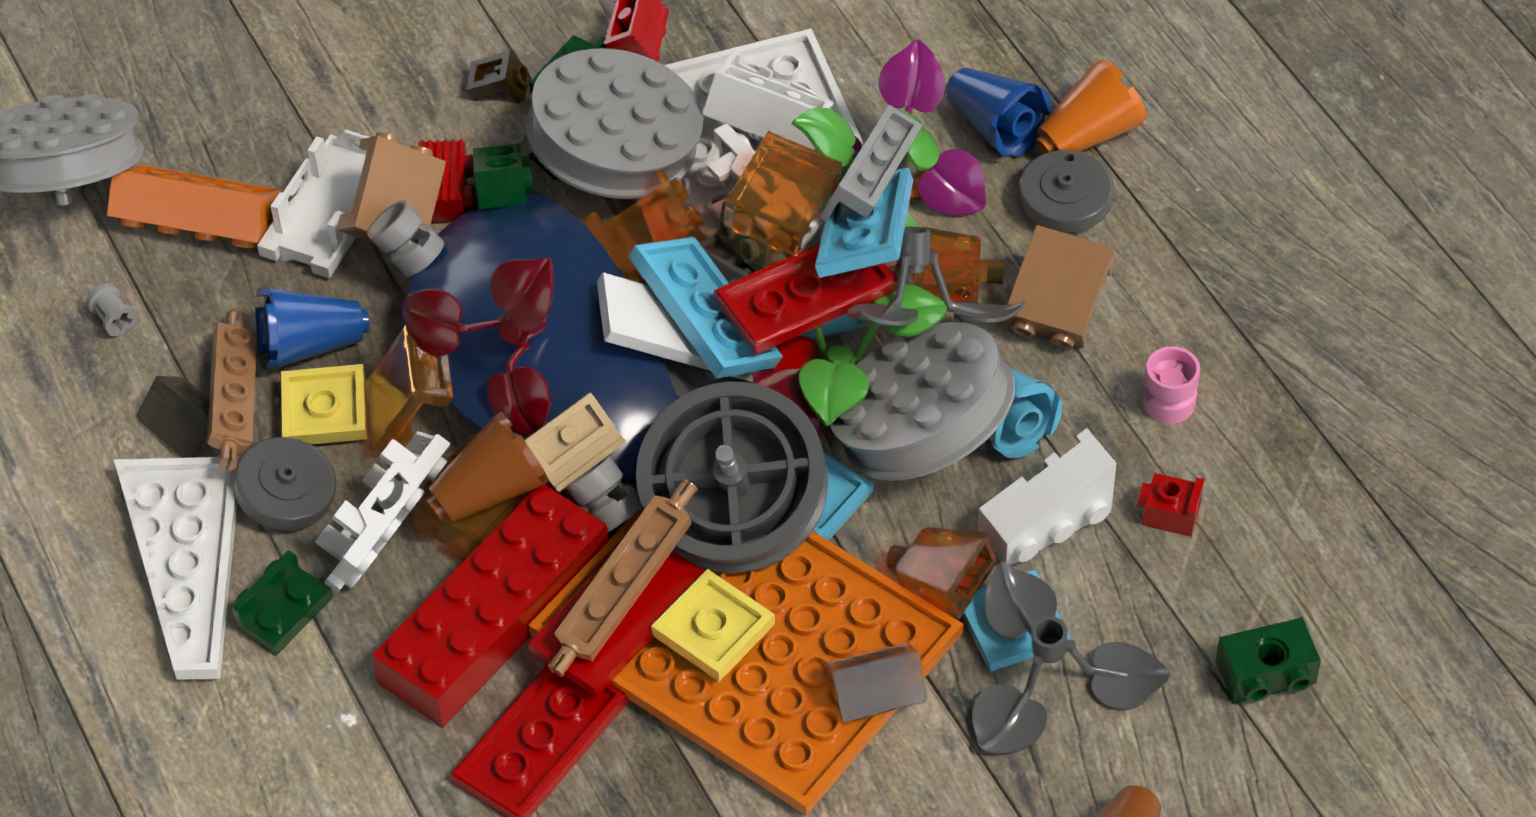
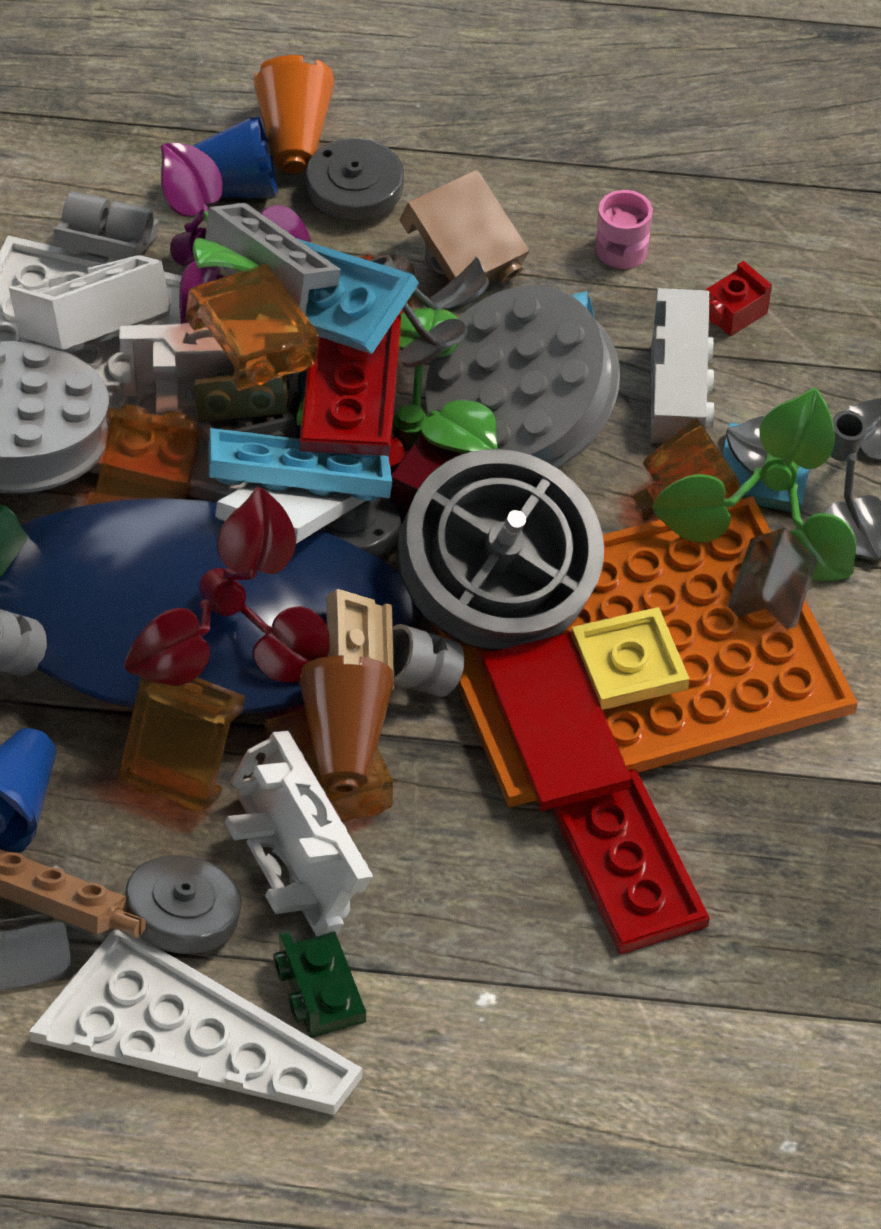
camera: 60 degrees left, 0 degrees up
light yellow plate [281,364,367,444] -> none
red brick [371,485,609,728] -> none
medium nougat plate [547,479,698,677] -> none
none -> light grey plate [53,191,160,262]
none -> bright green plant [652,388,857,582]

